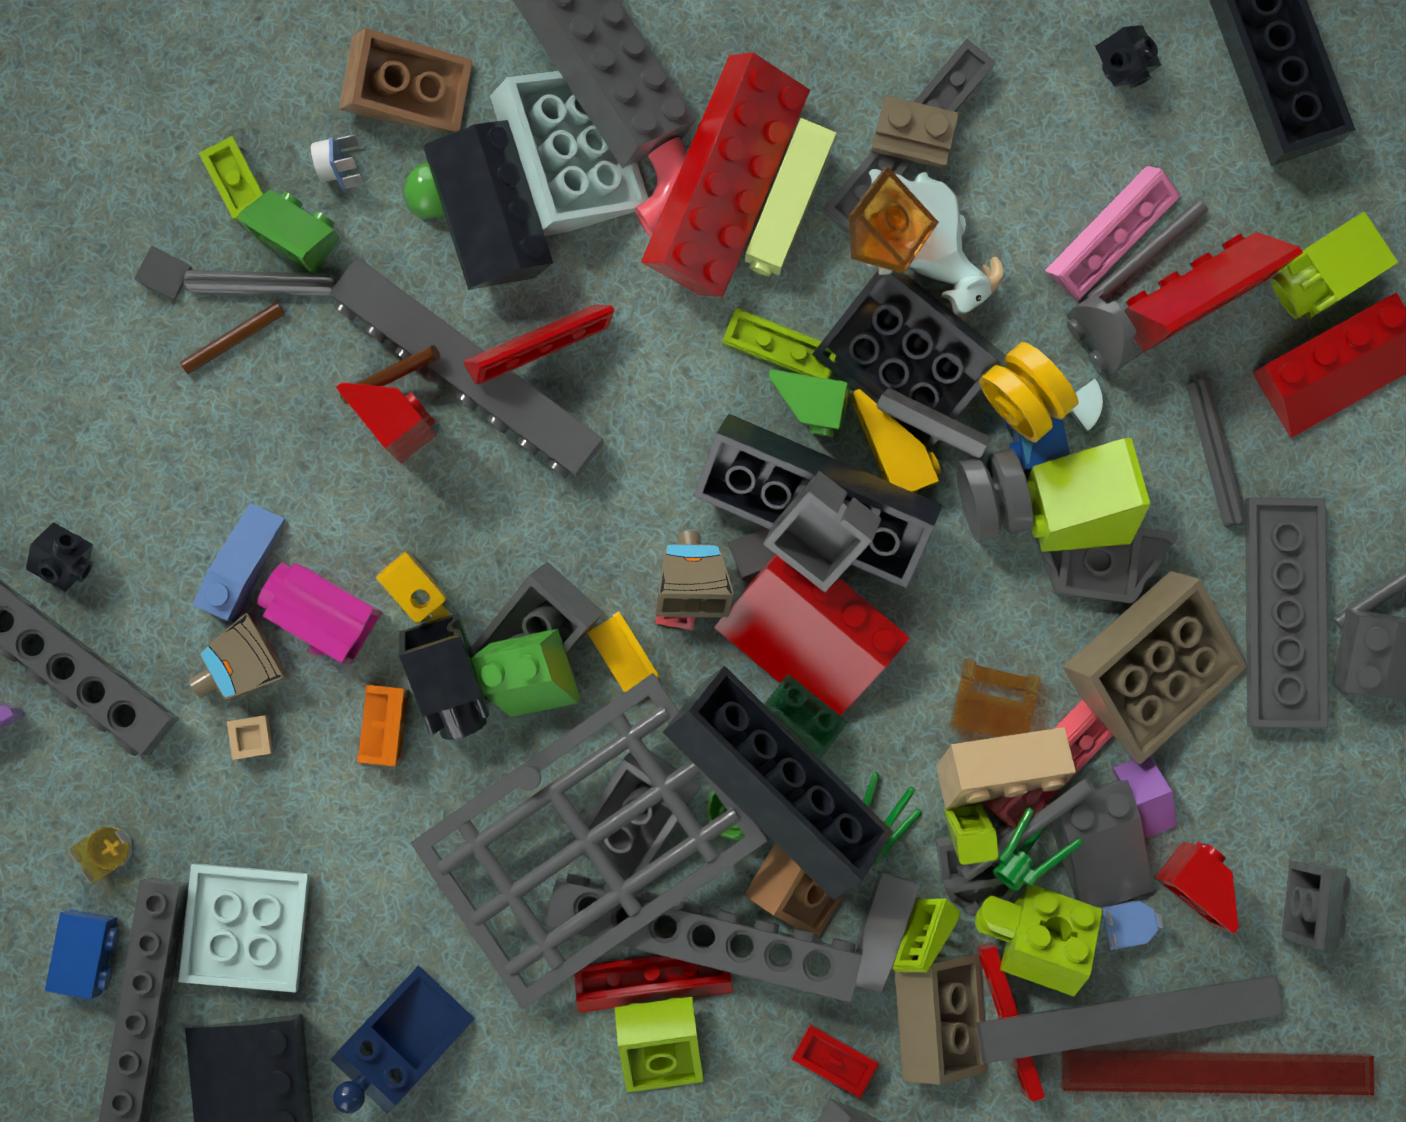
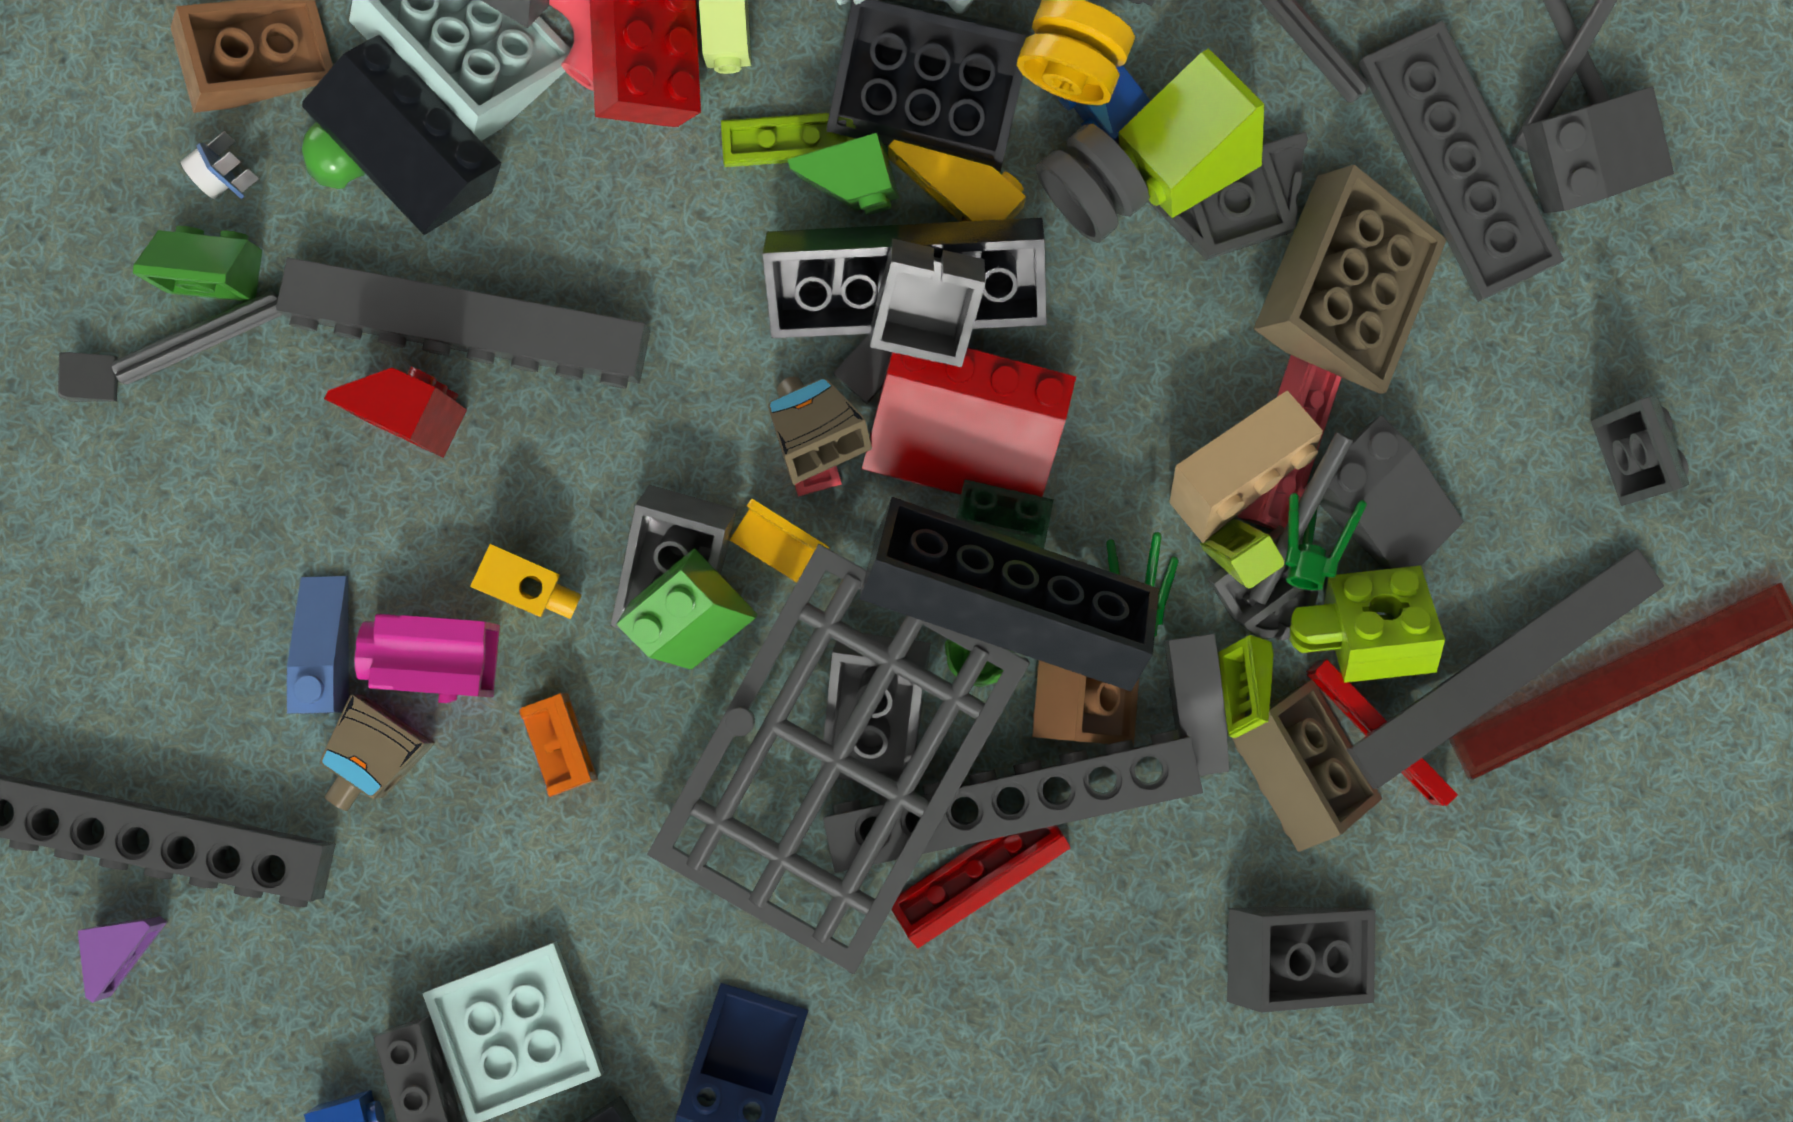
camera: 15 degrees left, 0 degrees up
black brick [26,522,93,592] -> none
clear yellow piece [68,826,133,884] -> none
reddish brown bar [180,302,285,375] -> none
lime plate [199,136,264,222] -> none
tan plate [227,715,274,760] -> none
reddish brown bar [340,345,440,404] -> none
black piece [399,613,489,740] -> none
red slope [464,304,614,385] -> none
lime slope [615,997,704,1093] -> none
red plate [791,1023,879,1098] -> none
dark grey tile [876,388,992,458] -> none
clear orange plate [949,658,1040,737] -> none
light aqua tile [1070,379,1103,433] -> none
medium blue piece [1102,901,1163,950] -> none
medium lavender slope [1112,756,1177,838] -> none
red slope [1154,841,1239,934] -> none

